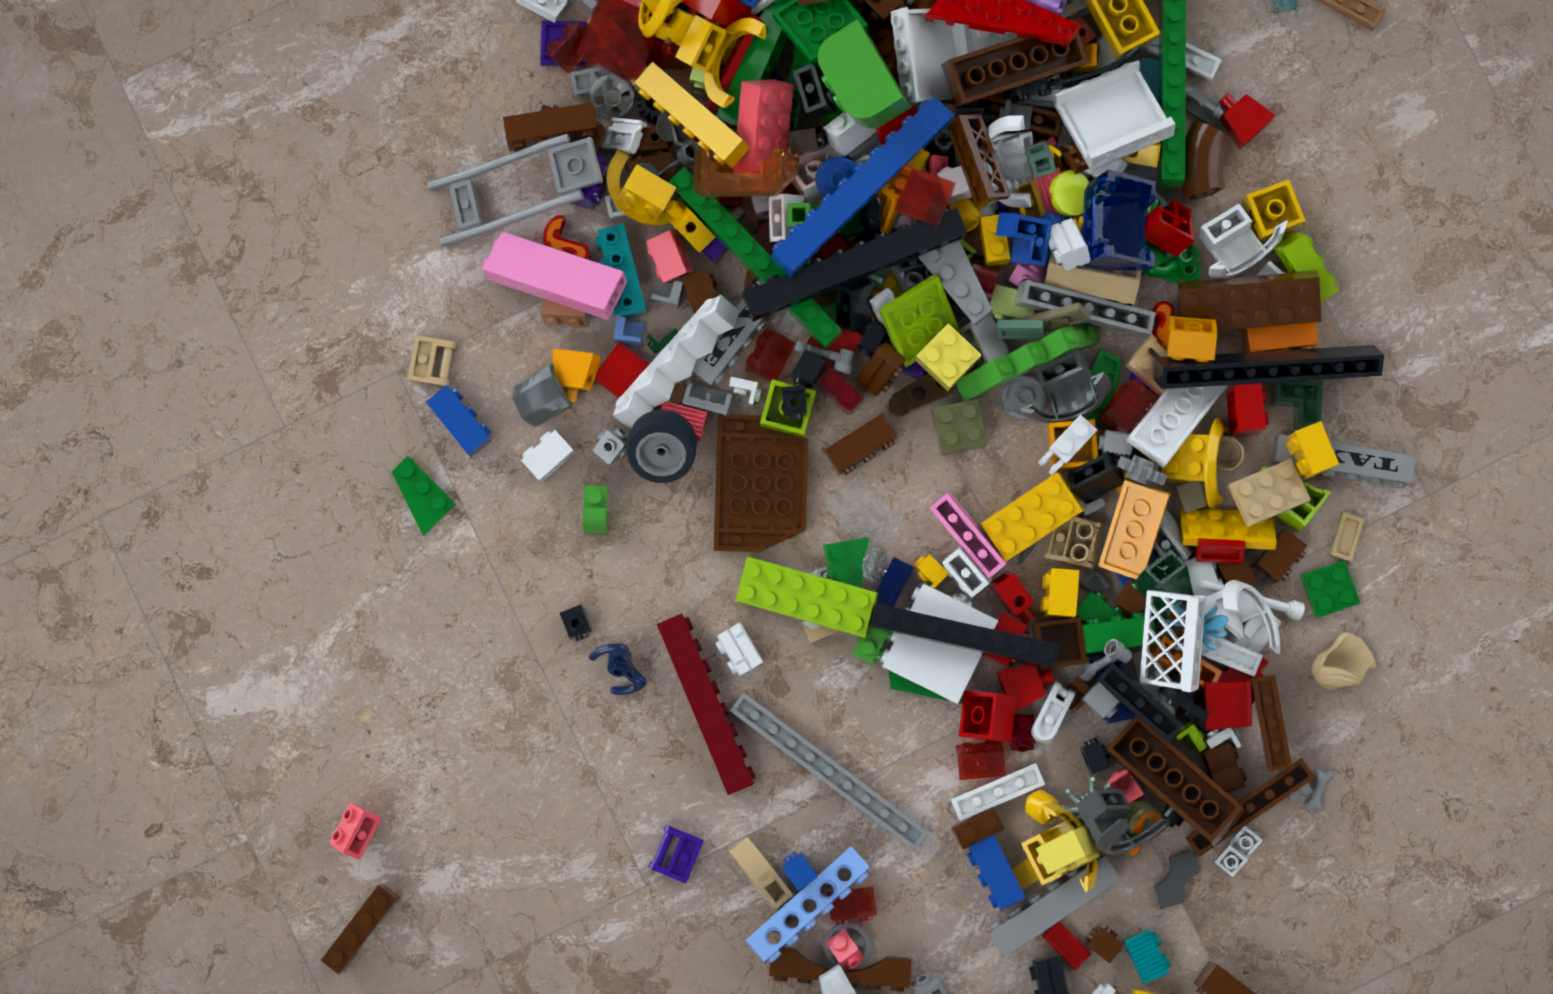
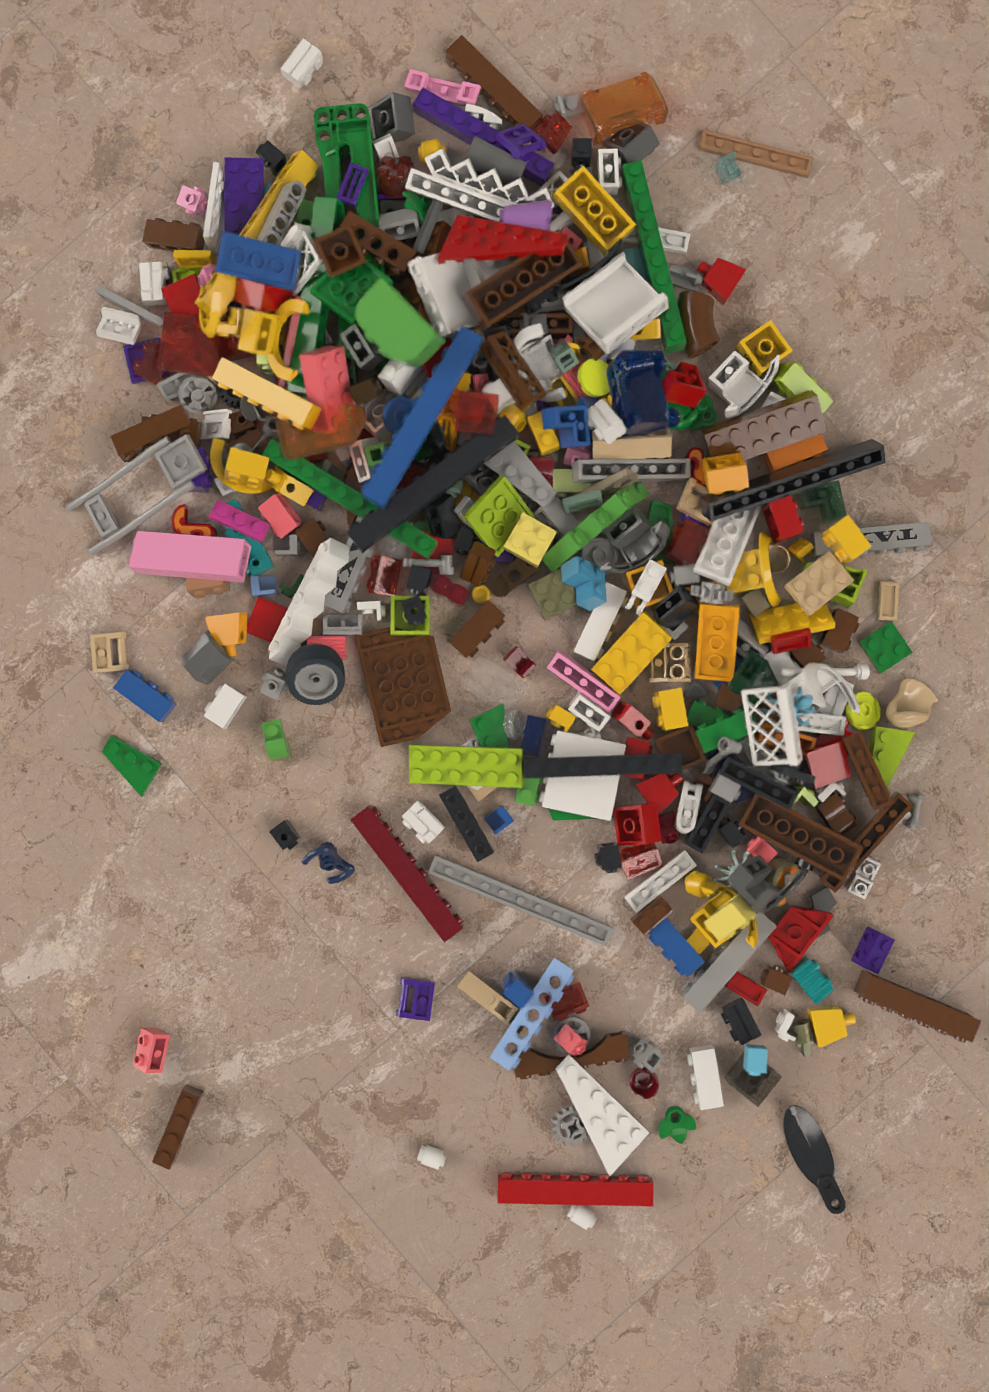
camera: 20 degrees left, 5 degrees up
none -> dark pink plate [209,499,270,543]
none -> black brick [439,785,494,862]
none -> yellow tile [472,585,491,604]
none -> blue panel [485,805,514,835]
none -> dark red bracket [503,646,536,679]
none -> dark azure brick [561,556,607,611]
none -> white brick [573,582,628,662]
none -> black brick [594,842,622,873]
none -> black brick [683,793,731,854]
none -> red wing [768,905,834,973]
none -> yellow tile [787,537,814,563]
none -> neon yellow tile [845,691,881,730]
none -> dark purple bracket [851,927,895,974]
none -> lime wedge [868,726,915,787]

